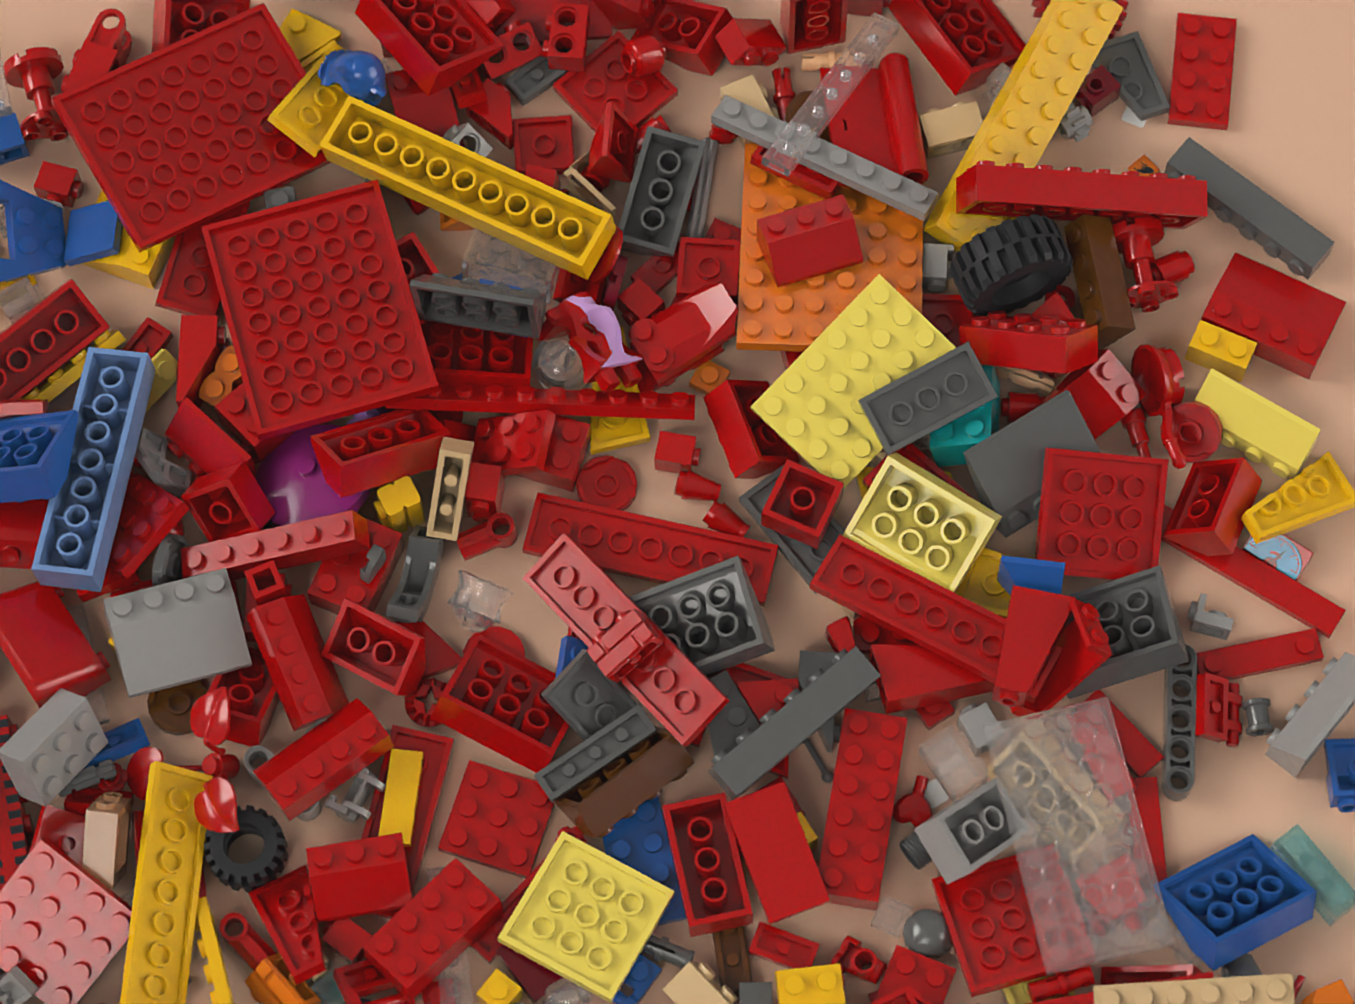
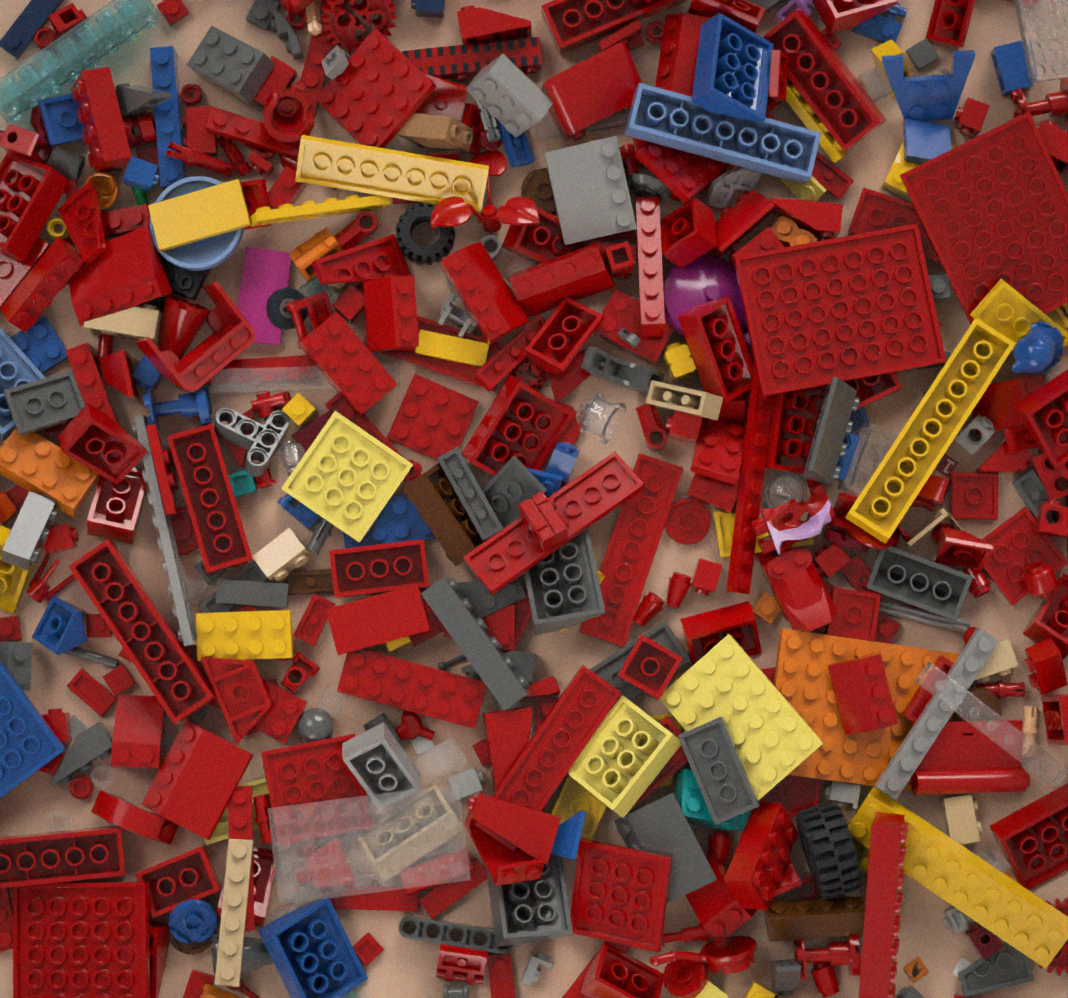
camera: 90 degrees right, 15 degrees up
none -> red tile [352,932,384,966]
none -> red tile [473,314,546,392]
none -> blue brick [546,442,580,483]
none -> dark grey slope [770,959,801,996]

